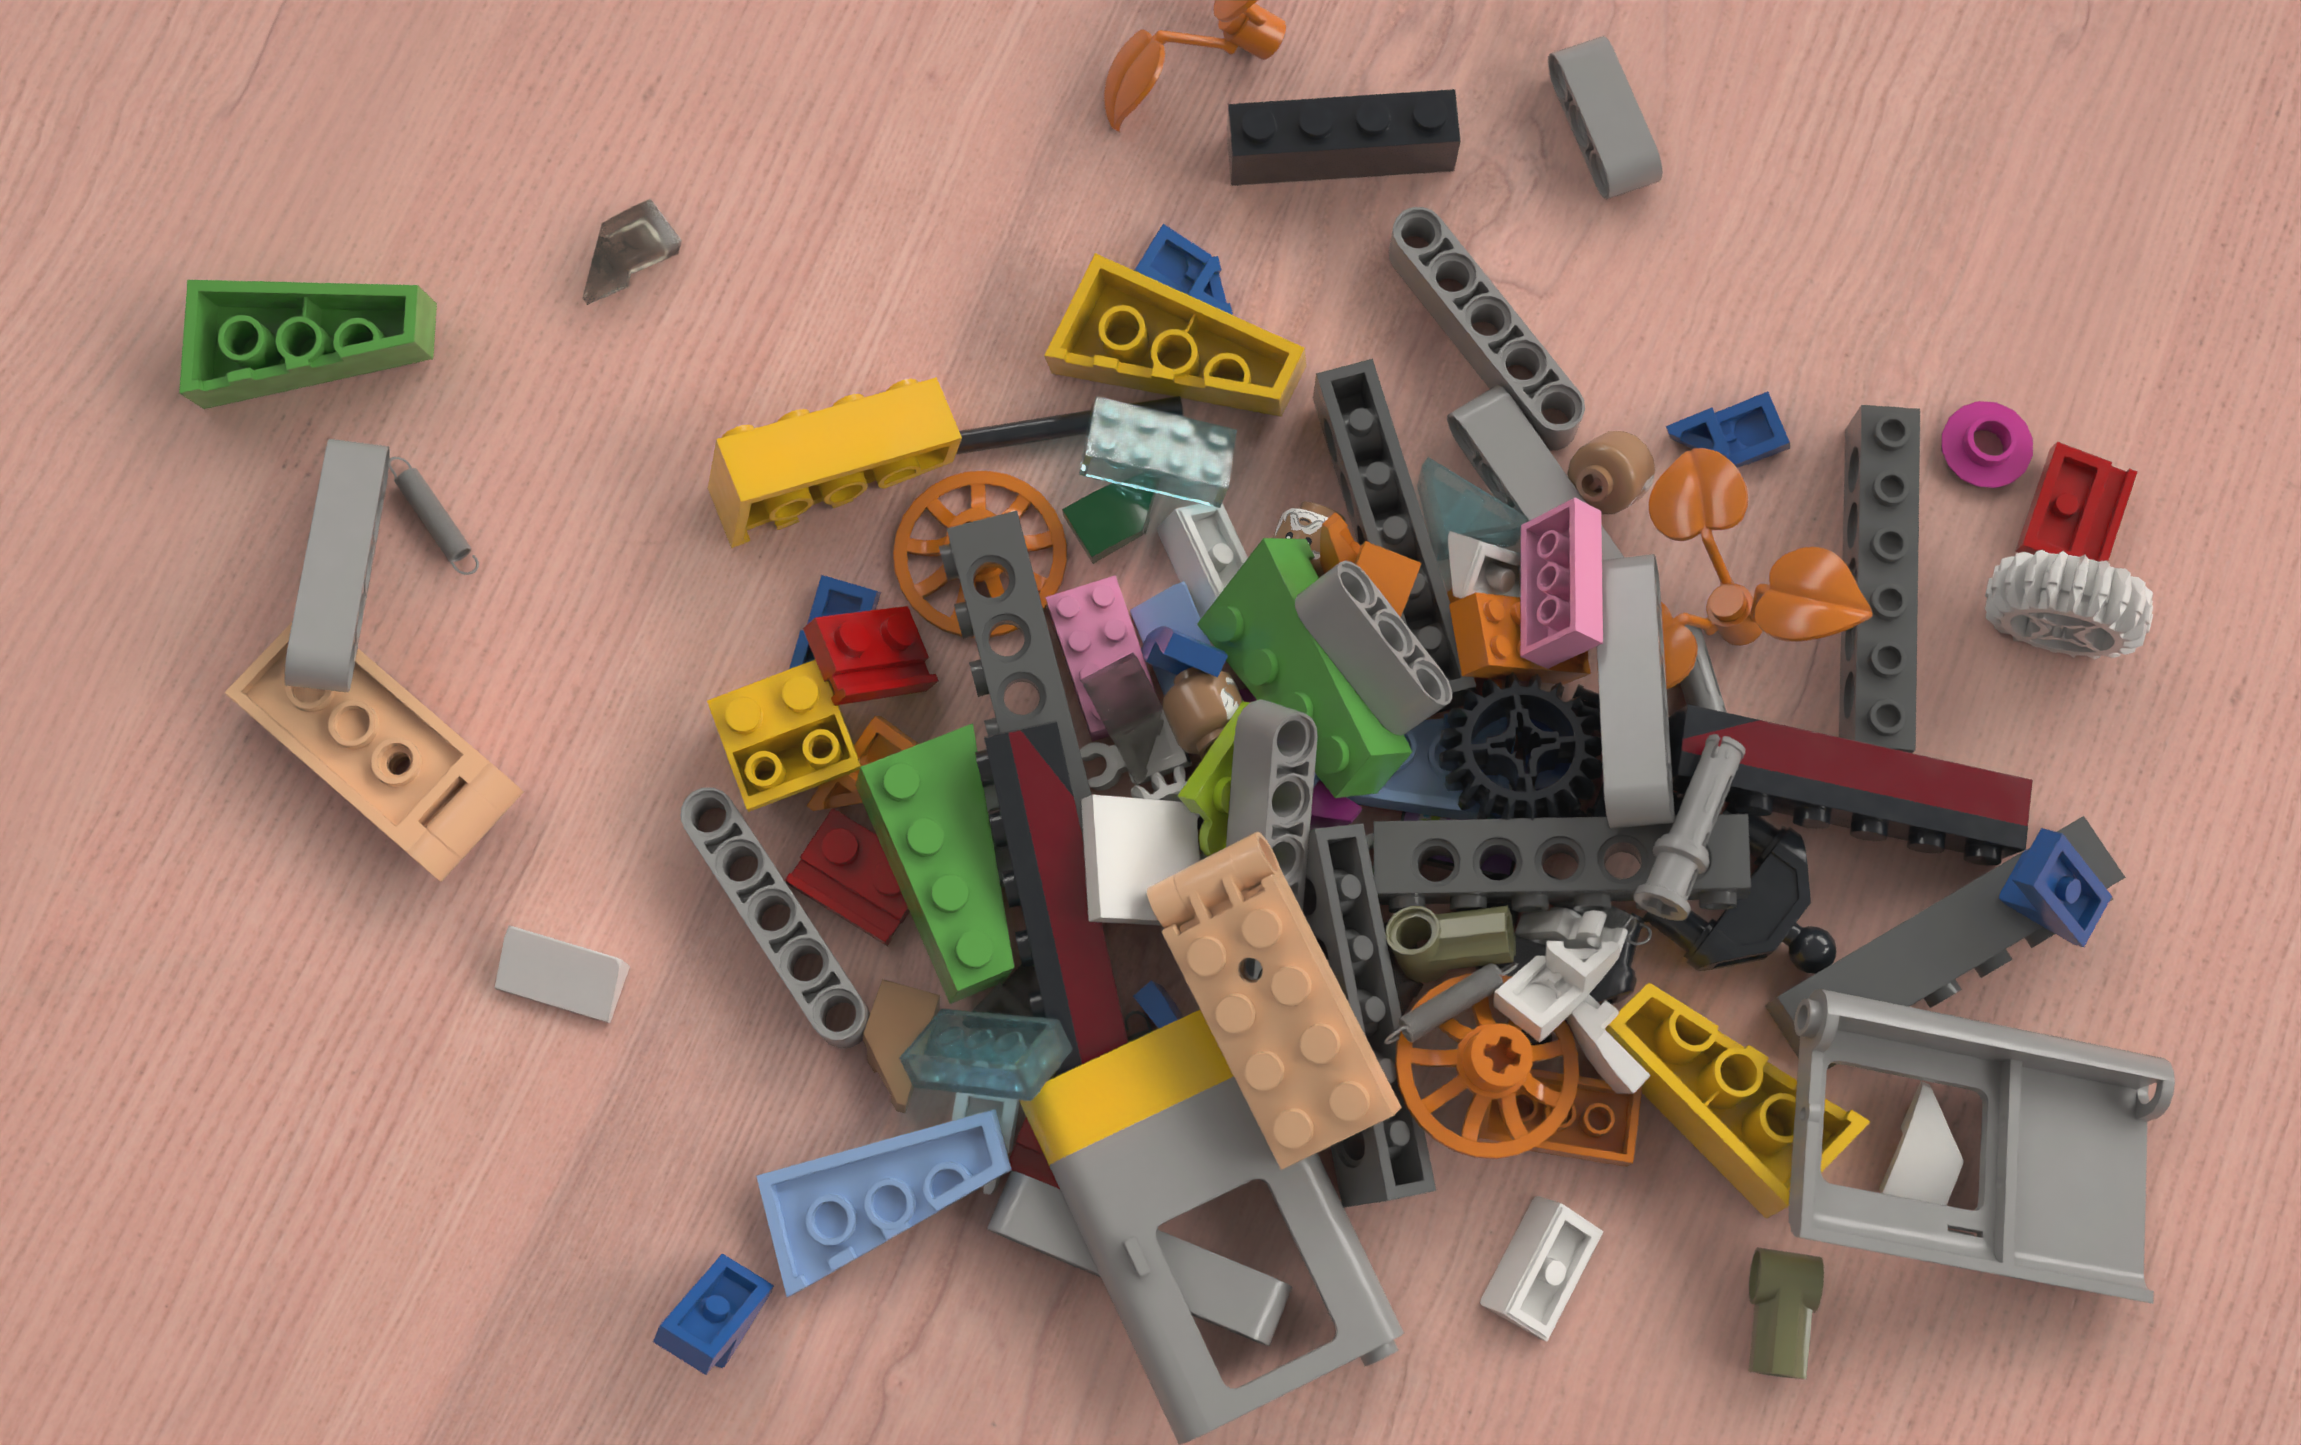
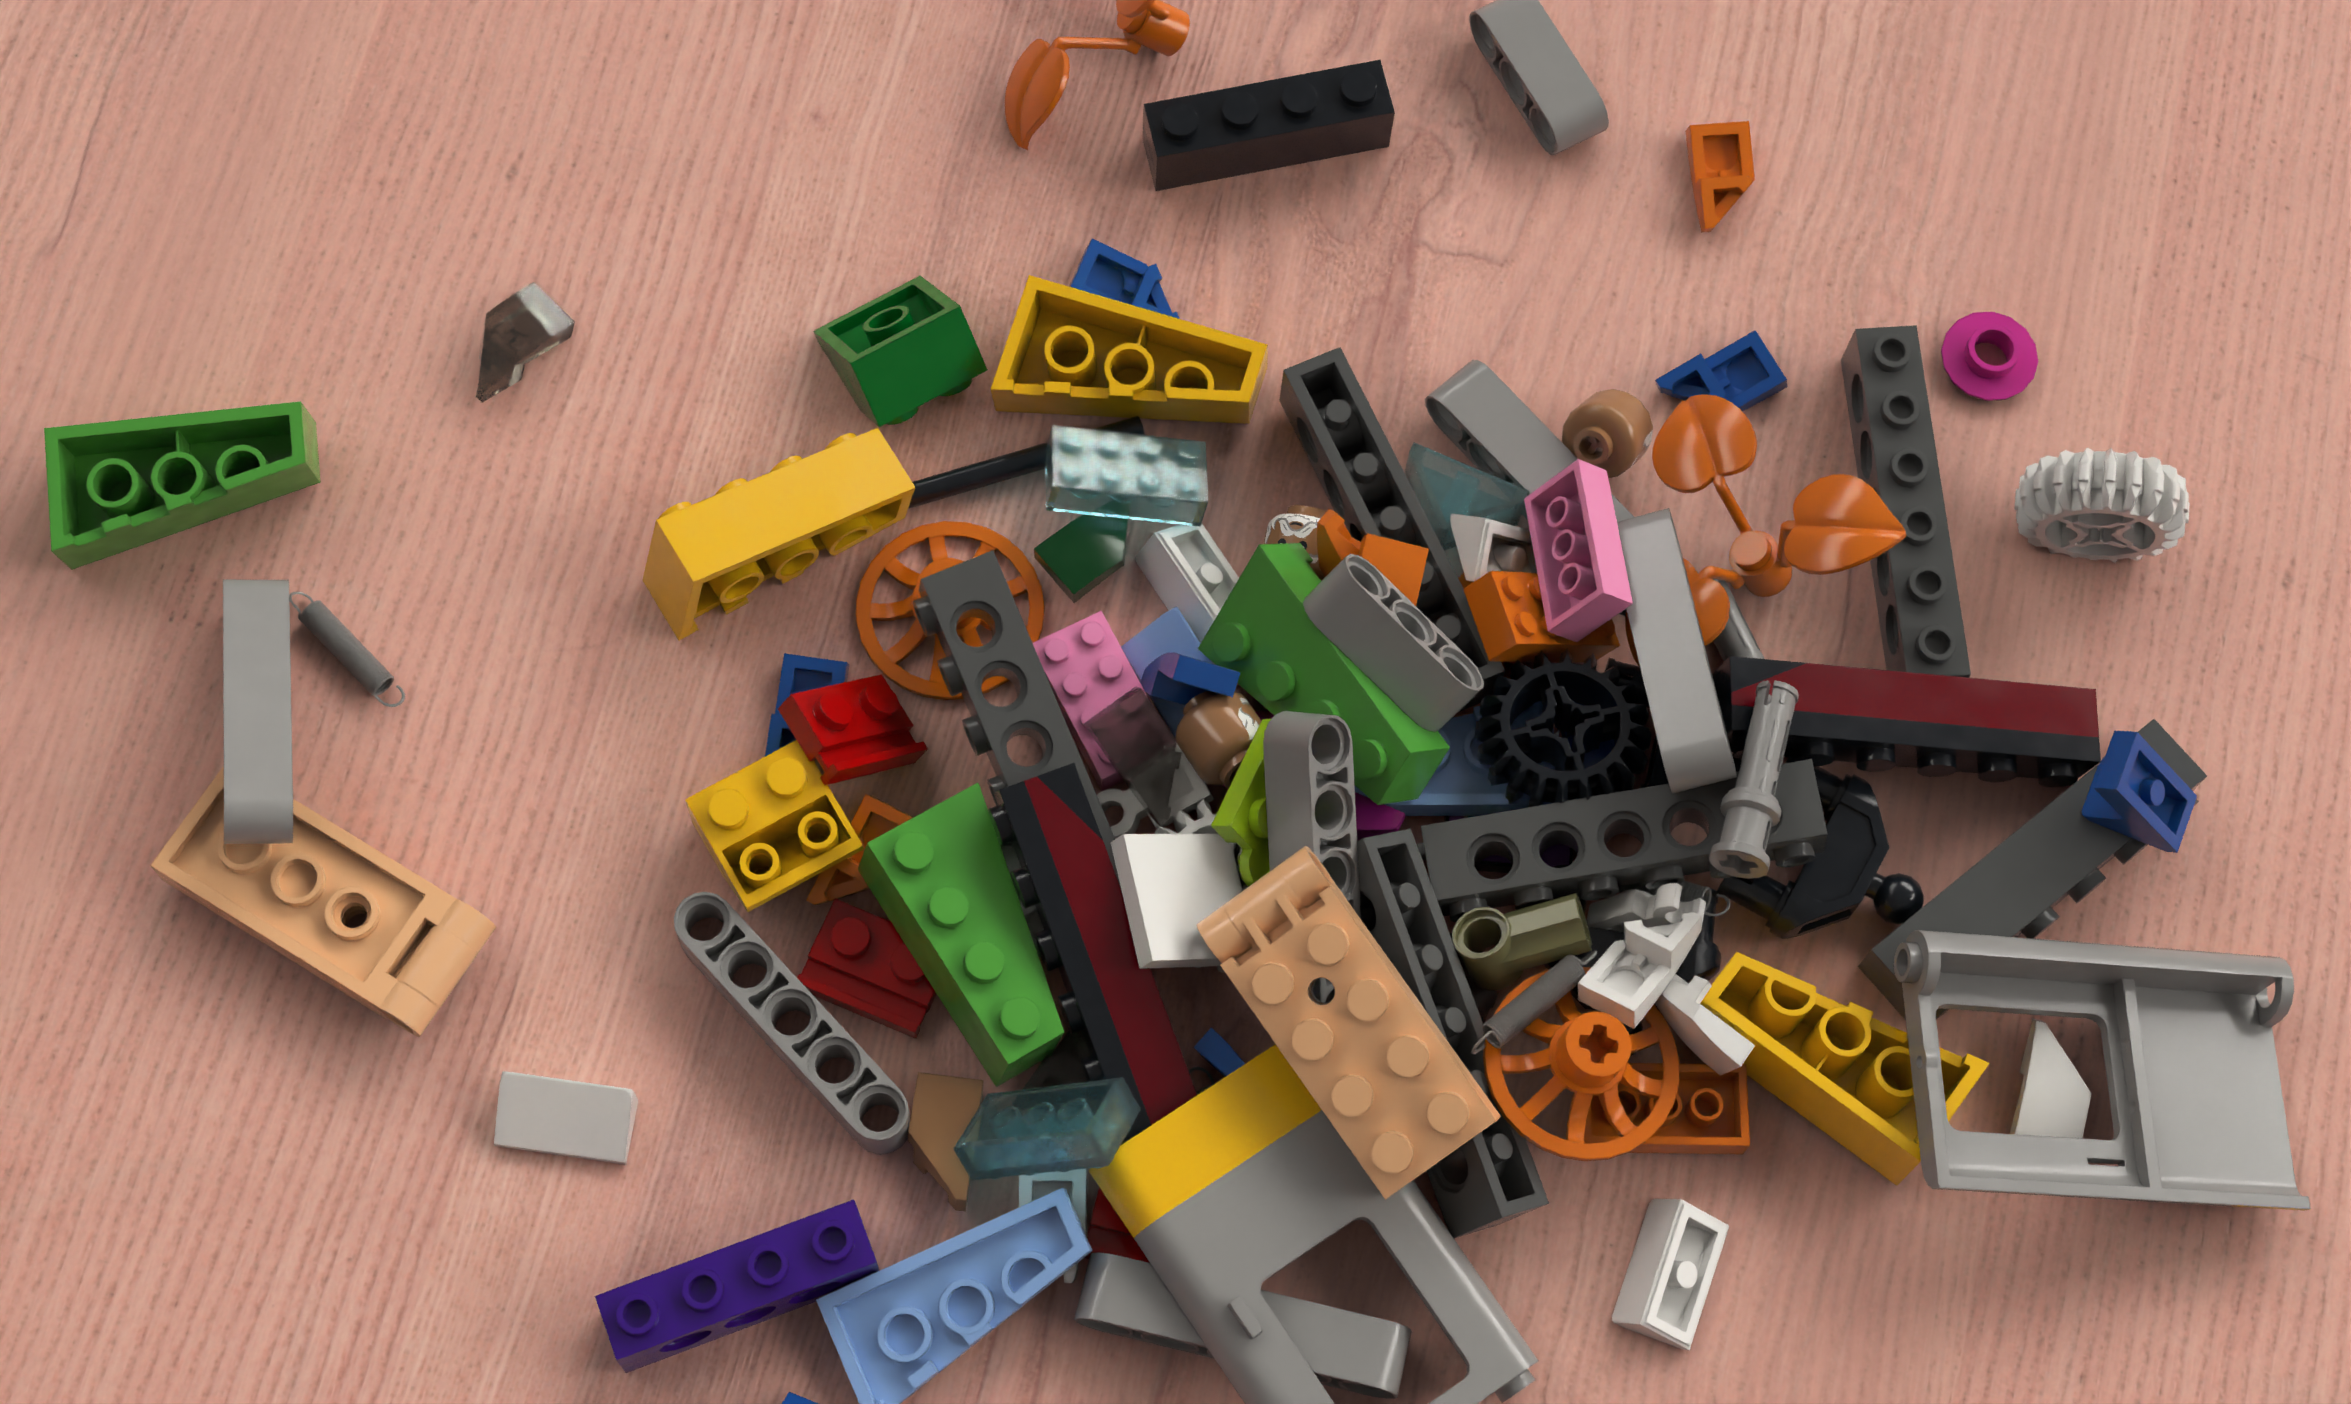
camera: 15 degrees left, 5 degrees down
light grey beam [1389,207,1585,451] -> none
olive piece [1748,1247,1824,1379] -> none
red plate [2015,441,2138,562] -> none
none -> dark purple brick [595,1199,879,1373]
none -> green slope [813,276,988,427]
none -> orange slope [1685,121,1755,233]

